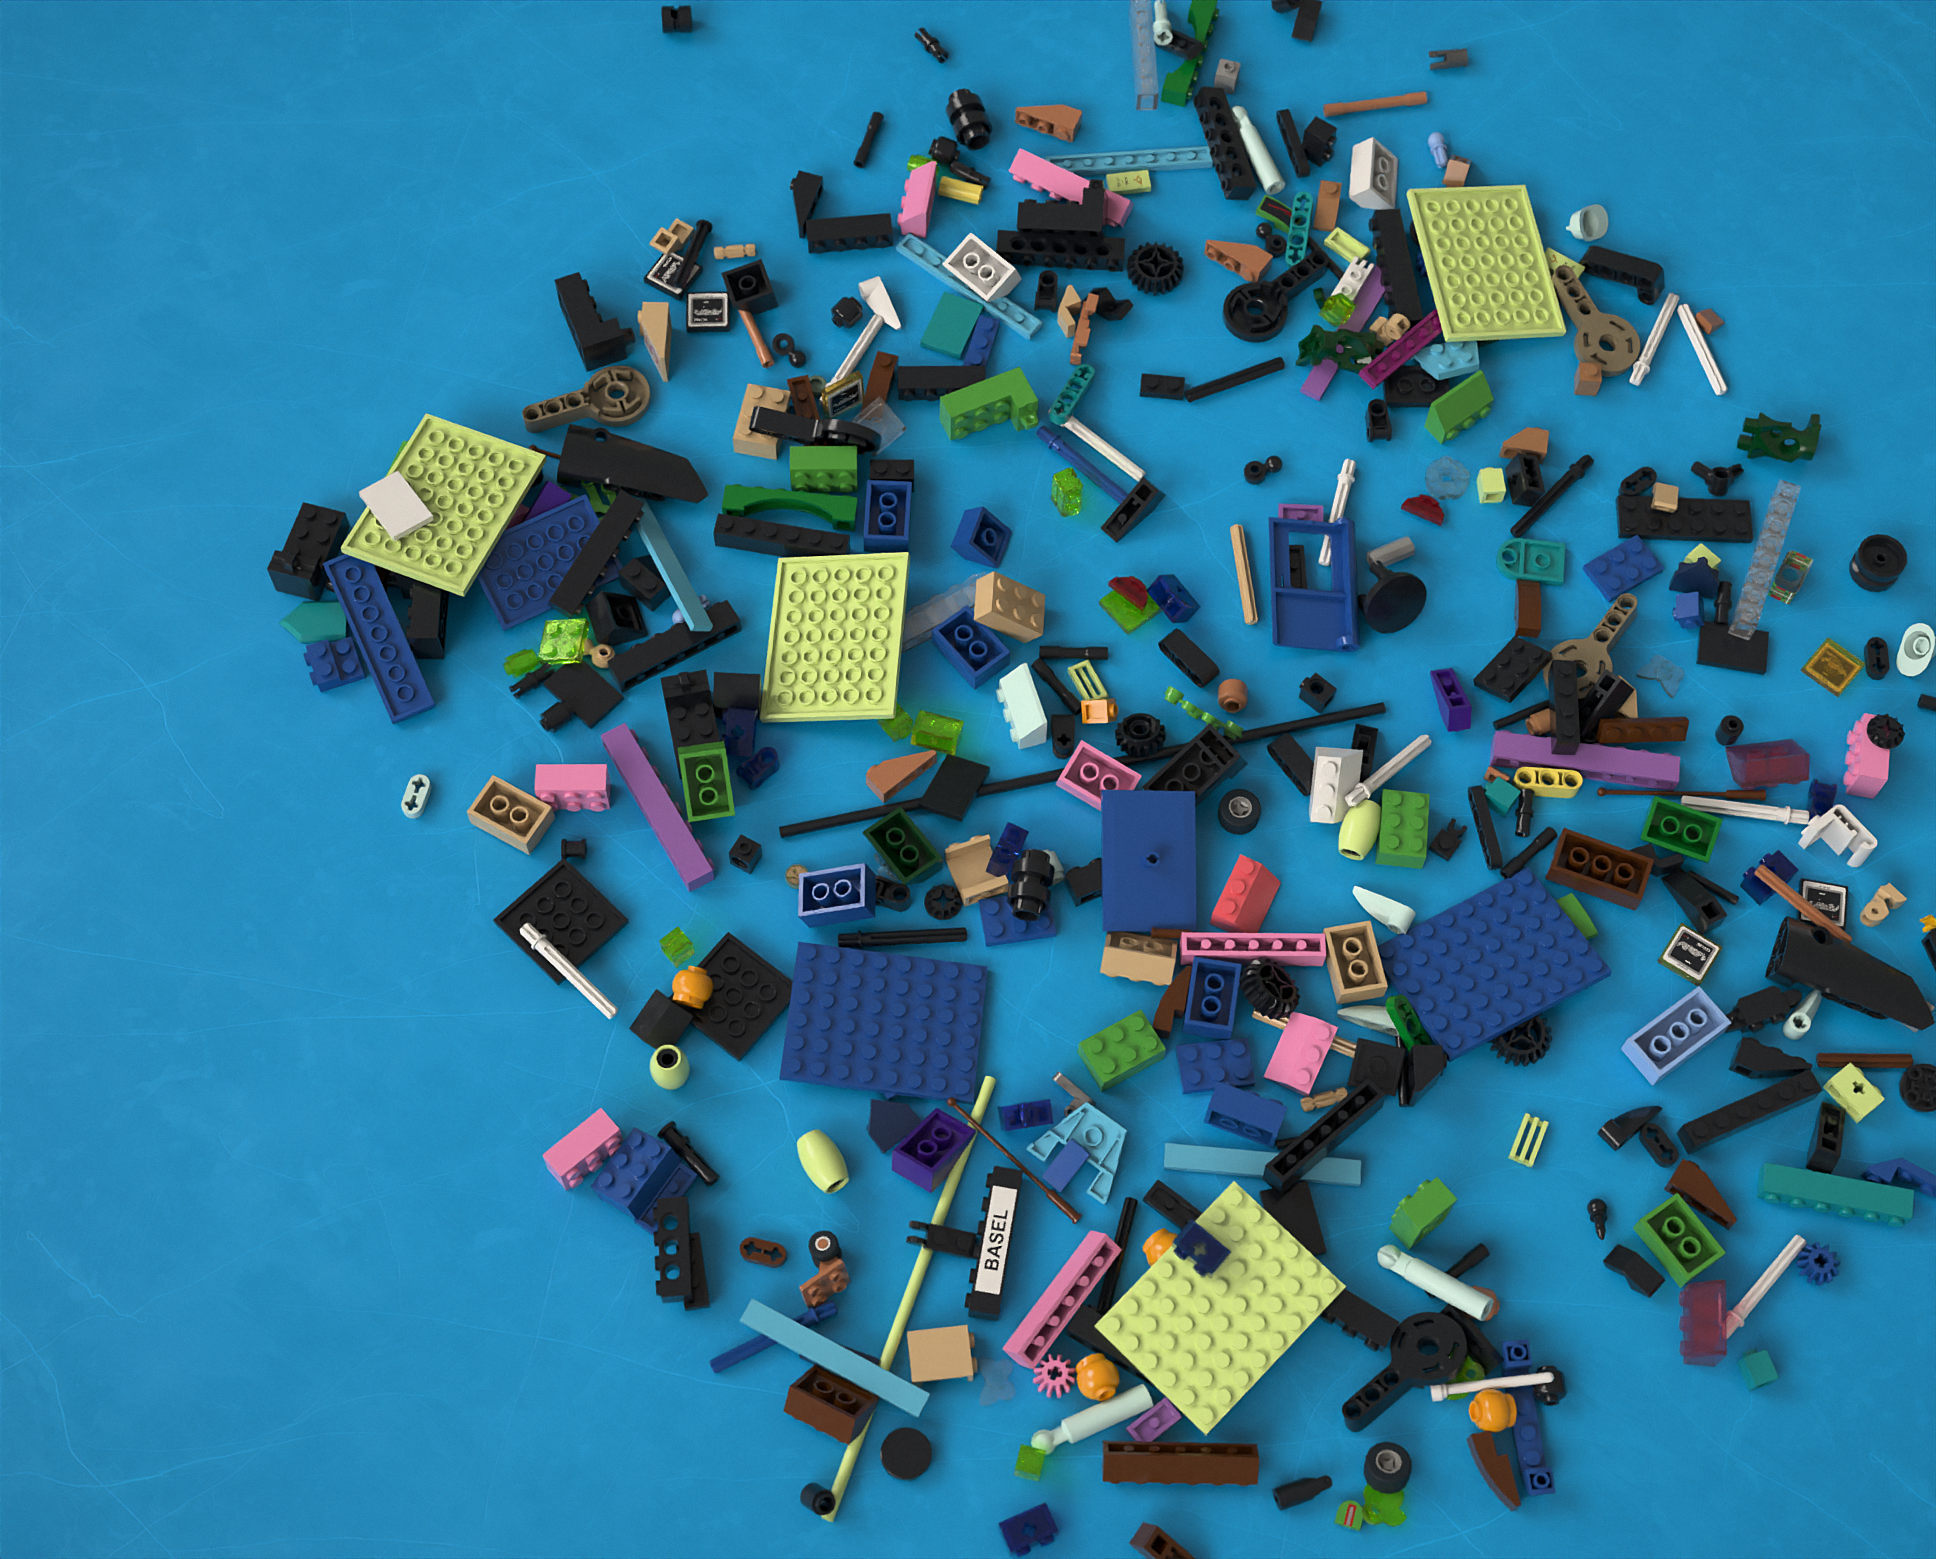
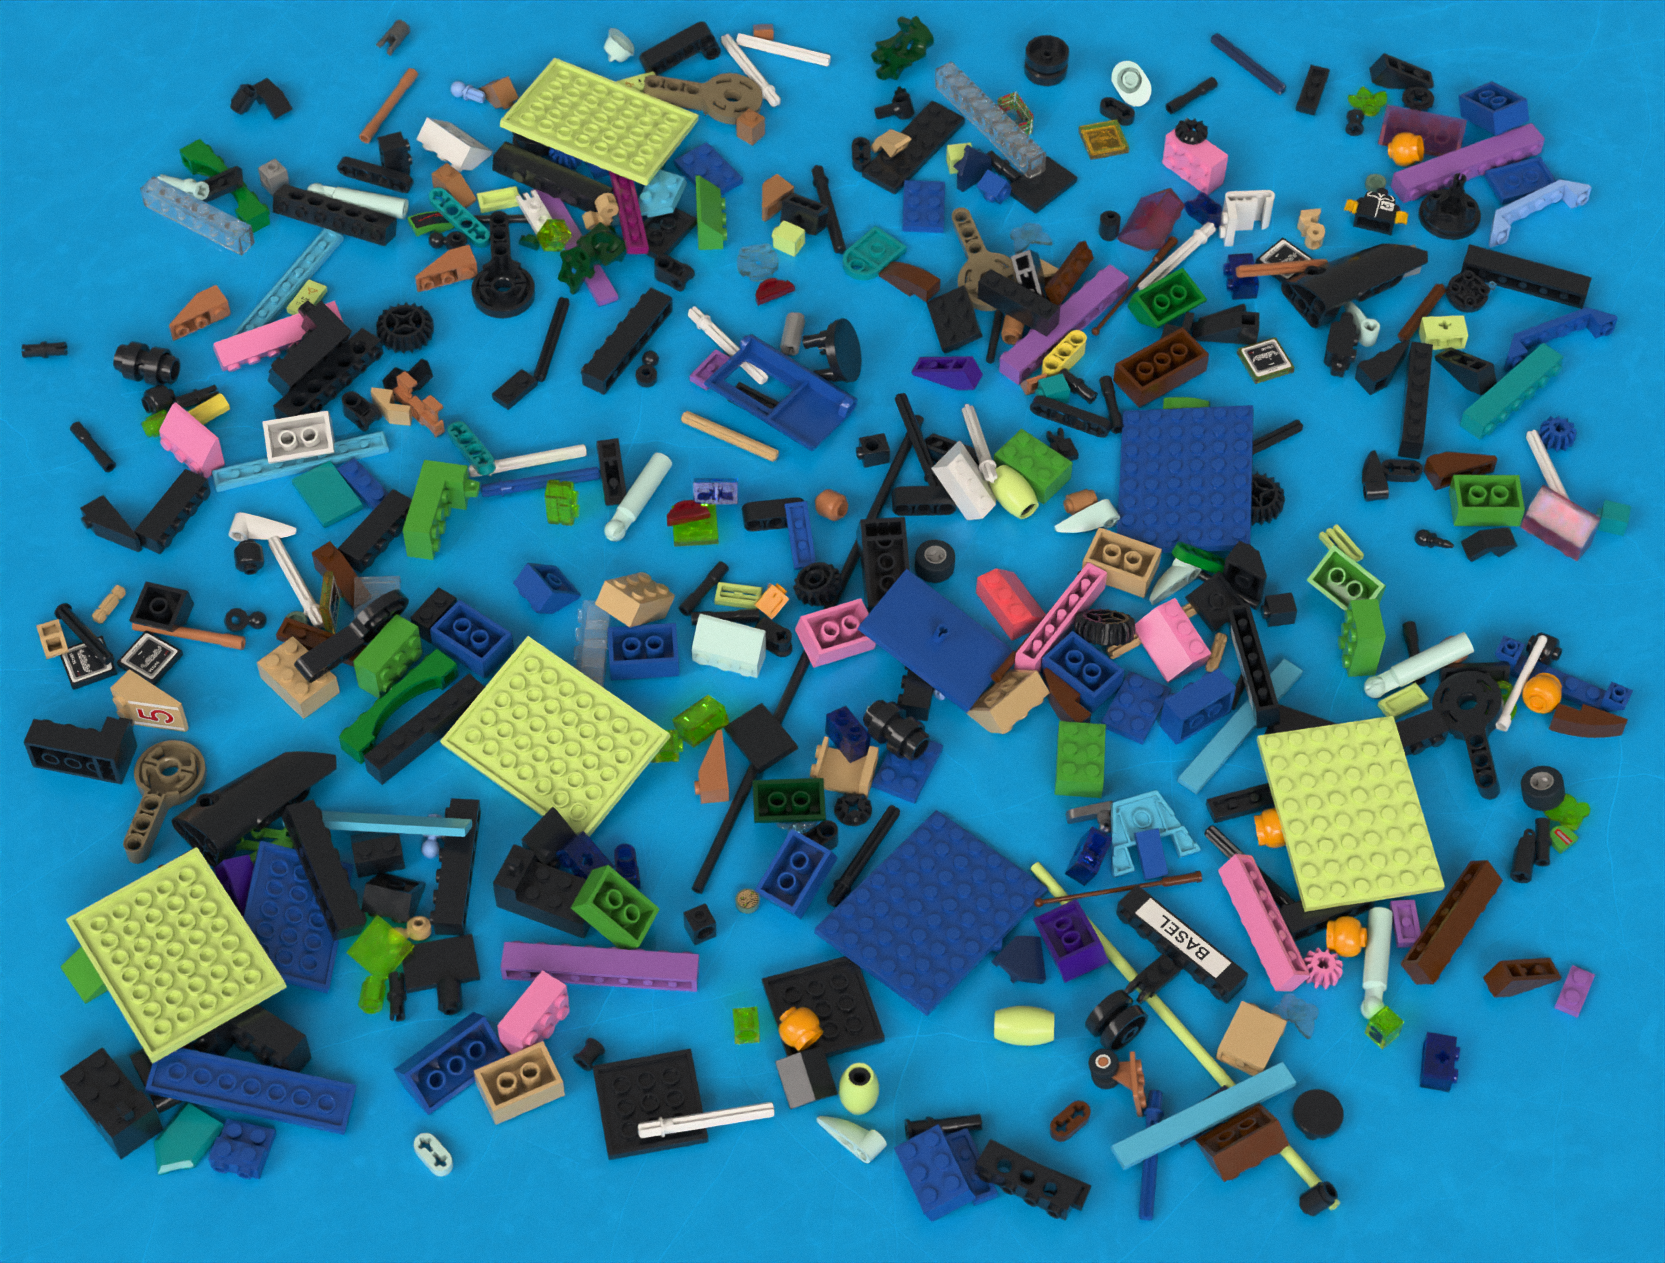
camera: 55 degrees left, 10 degrees down
white tile [359,471,434,542] -> none
bright pink brick [542,1108,624,1191] -> none
bright green plant [1164,686,1244,740] -> none
clear blue brick [1172,1219,1231,1278] -> none
light blue brick [1621,986,1731,1086] -> none
none -> blue slope [393,1012,508,1115]
none -> black brick [581,288,673,395]
none -> light aqua piece [604,453,672,541]
none -> blue plate [674,142,743,195]
none -> blue plate [784,501,816,570]
none -> light aqua piece [817,1116,887,1163]
none -> black axle [895,393,943,486]
none -> medium nougat brick [1063,489,1098,516]
none -> black wheel [1085,989,1148,1052]
none -> black axle [1253,419,1303,455]
none -> black brick [1261,593,1297,627]
none -> bright green slope [1307,545,1386,611]
none -> yellowish green tile [1378,682,1429,720]
none -> black pin [1535,817,1552,867]

